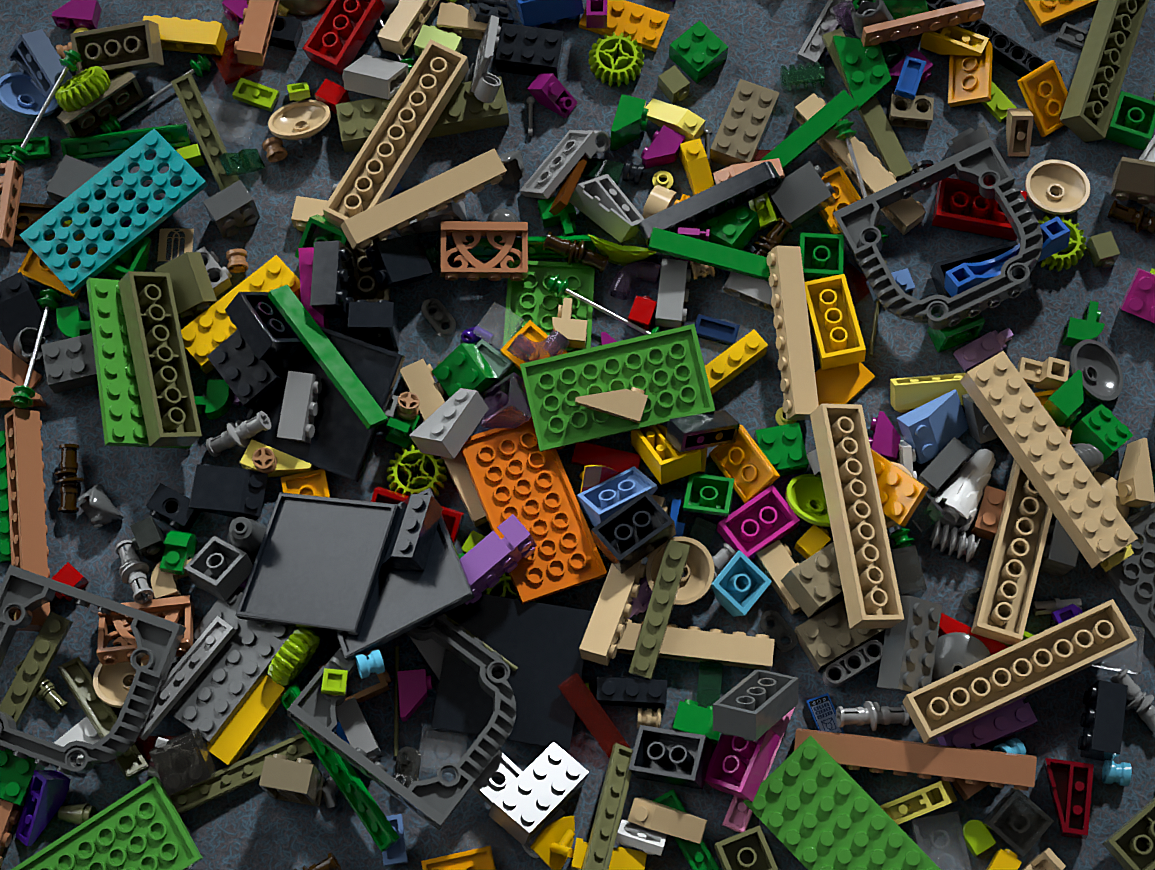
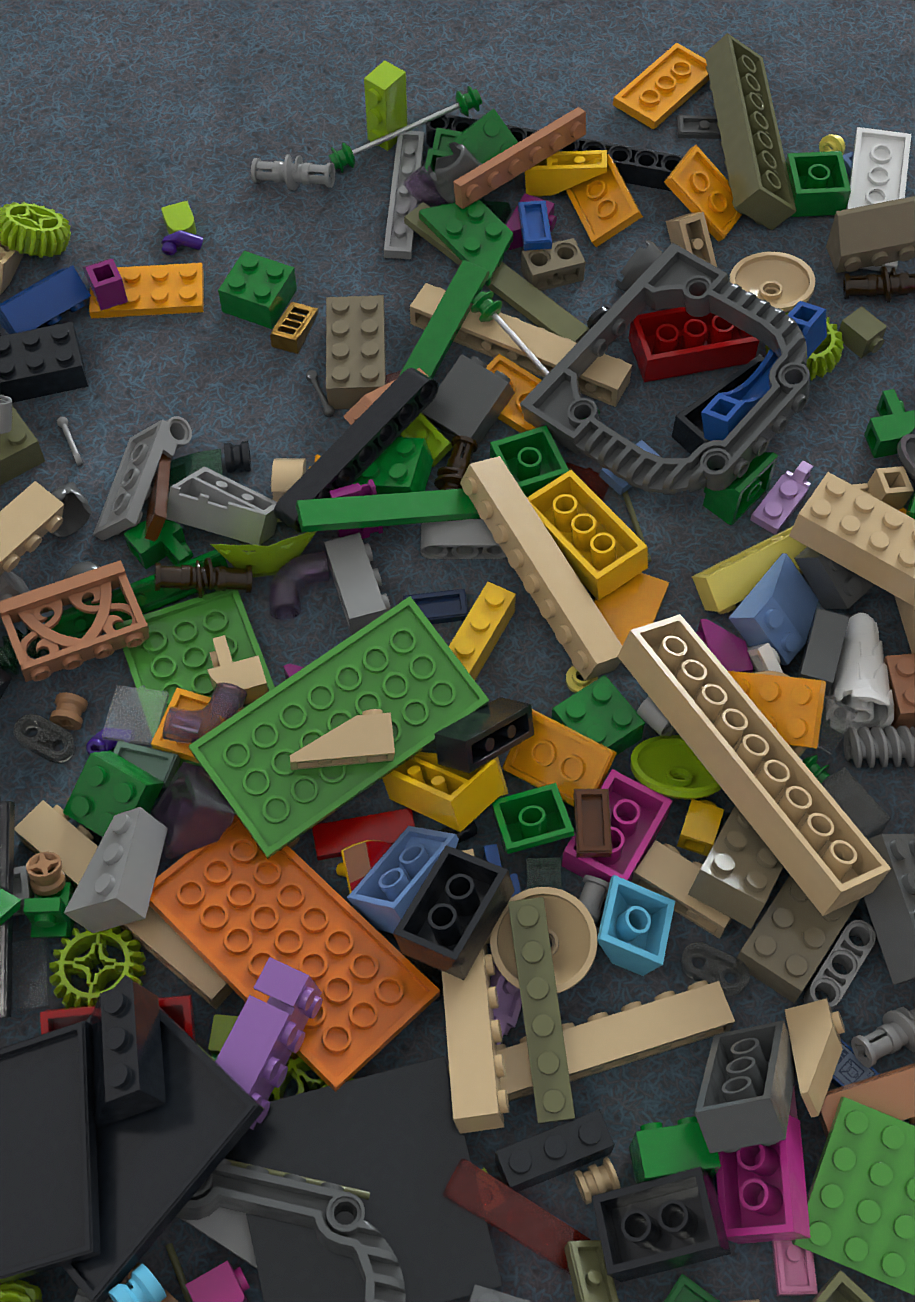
camera: 25 degrees left, 10 degrees down
magenta slope [527,74,578,118] -> none
axle [546,274,659,335] -> none
lime gear [588,32,644,87] -> none
green slope [610,94,649,151] -> none
red brick [627,295,657,331] -> none
magenta slope [640,125,685,169] -> none
light yellow slope [646,98,706,142] -> none
light yellow plate [652,171,673,189] -> none
olive brick [658,65,690,104] -> none
yellow slope [679,138,715,195] -> none
tan bush [690,261,715,280] -> none
clear green slope [696,661,723,708] -> none
clear green piece [780,61,825,91] -> none
lime plate [981,82,1017,123] -> none
none -> medium nougat wheel [49,692,88,730]
none -> pearl gold slope [270,302,318,354]
none -> reddish brown tile [573,789,612,858]
none -> tan slope [785,998,845,1118]

